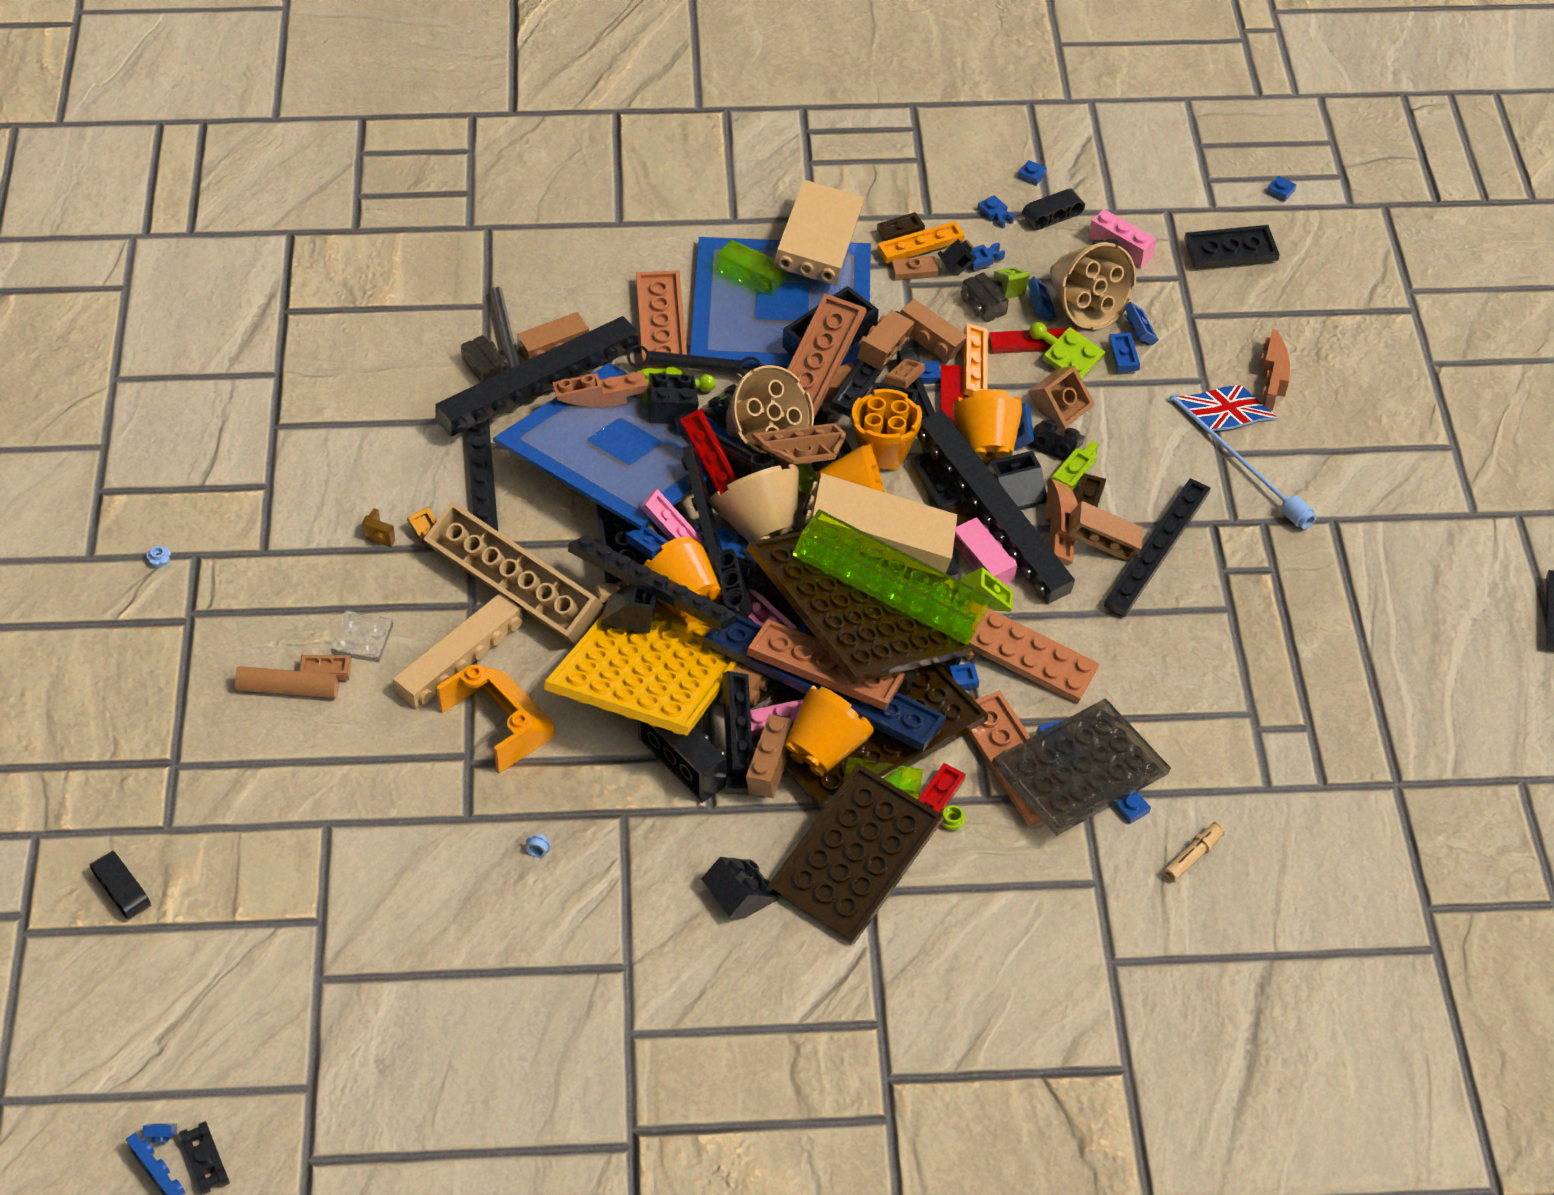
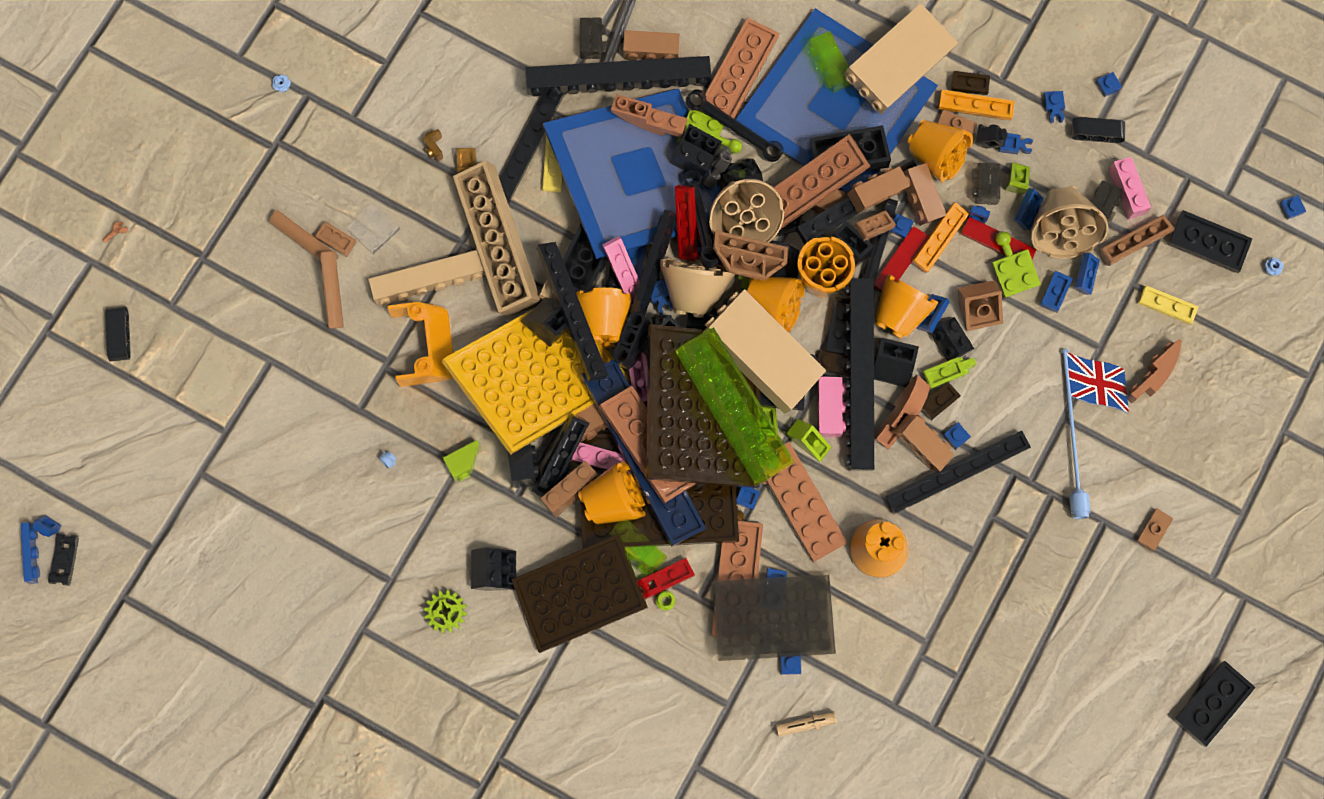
camera: 30 degrees right, 25 degrees up
blue plate [626,526,669,559] -> none
none -> nougat hand [102,222,128,243]
none -> medium nougat brick [320,251,344,329]
none -> lime gear [424,590,467,634]
none -> lime slope [443,440,481,481]
none -> light yellow tile [543,137,563,192]
none -> flat silver bar [702,145,732,189]
none -> light orange cone [850,519,909,578]
none -> light orange cone [907,119,973,183]
none -> blue plate [943,422,971,450]
none -> blue plate [967,205,991,224]
none -> medium nougat brick [1100,214,1174,266]
none -> medium nougat plate [1136,508,1174,551]
none -> light yellow tile [1138,285,1199,325]
none -> light blue plate [1265,257,1284,275]

